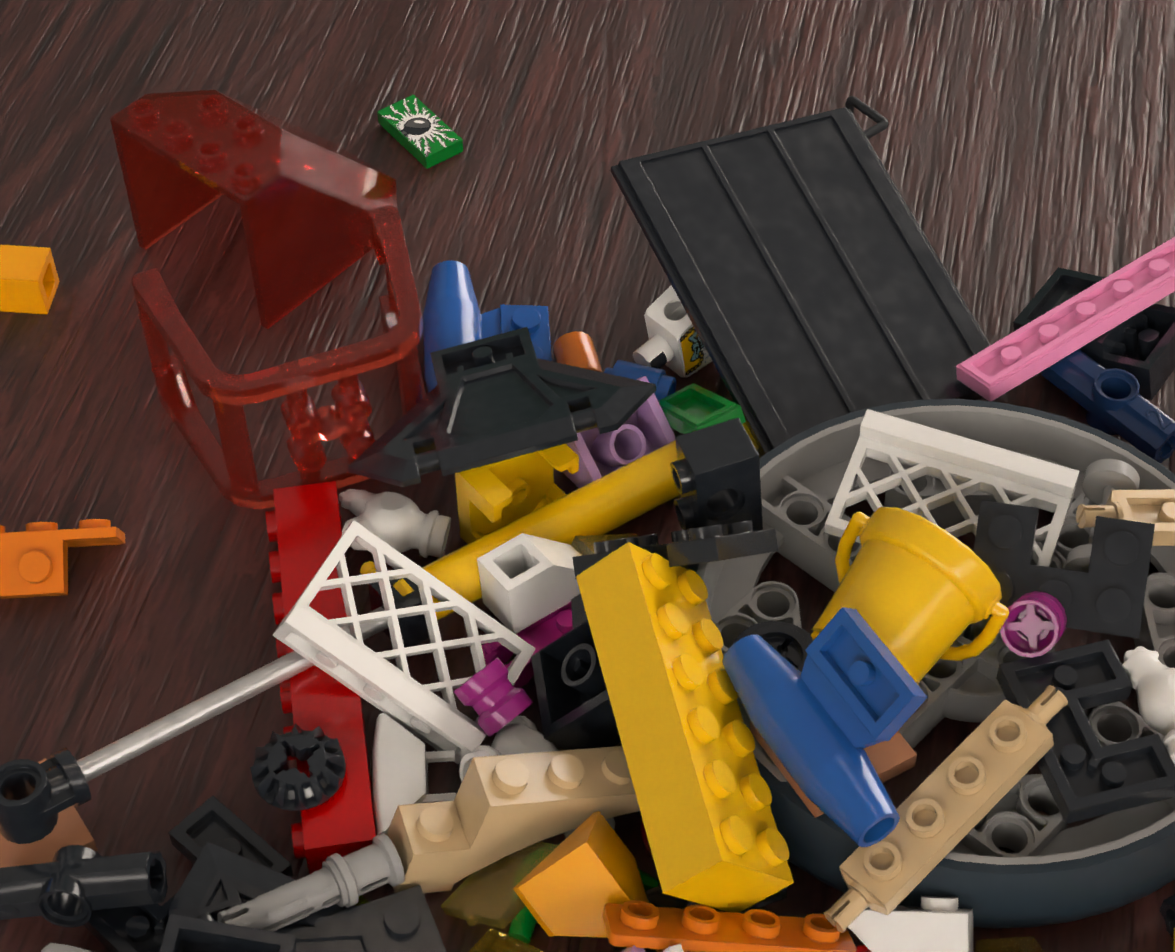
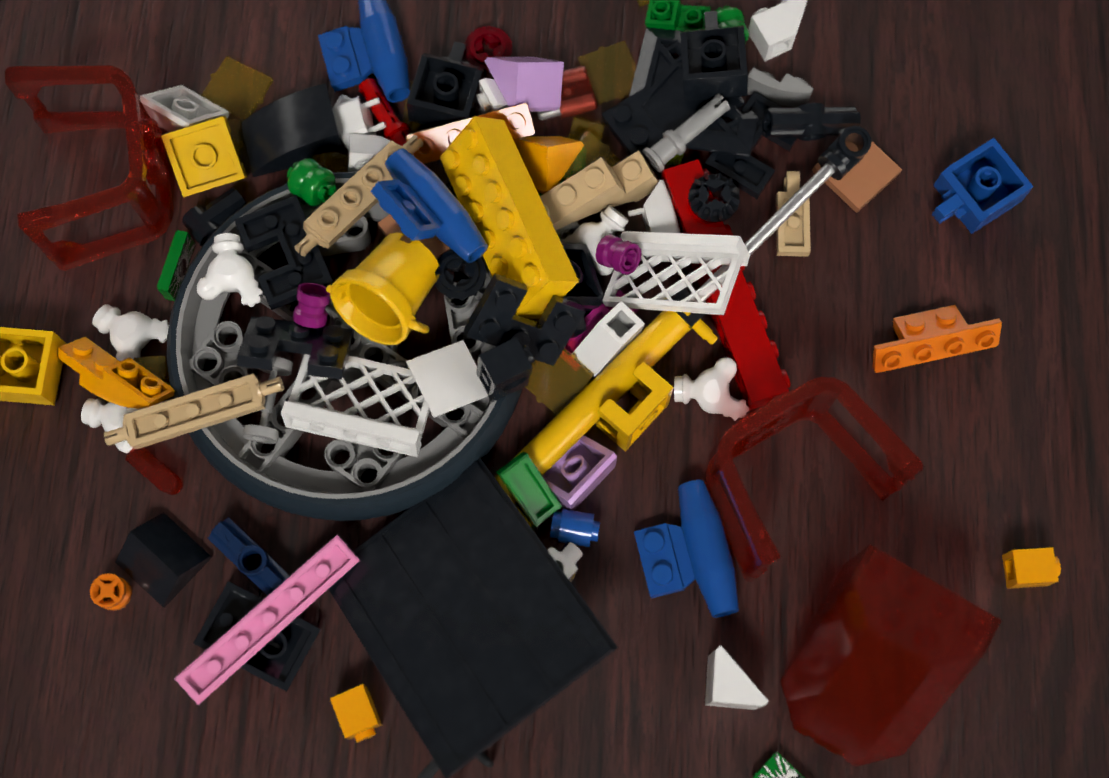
camera: 170 degrees right, 25 degrees up
black plate [348,327,657,487] -> none
orange piece [553,331,603,372] -> none
none -> green piece [287,158,336,206]
none -> light orange brick [330,684,382,743]
none -> white sticker [406,340,488,418]
none -> white slope [705,646,769,710]
none -> tan plate [776,171,811,257]

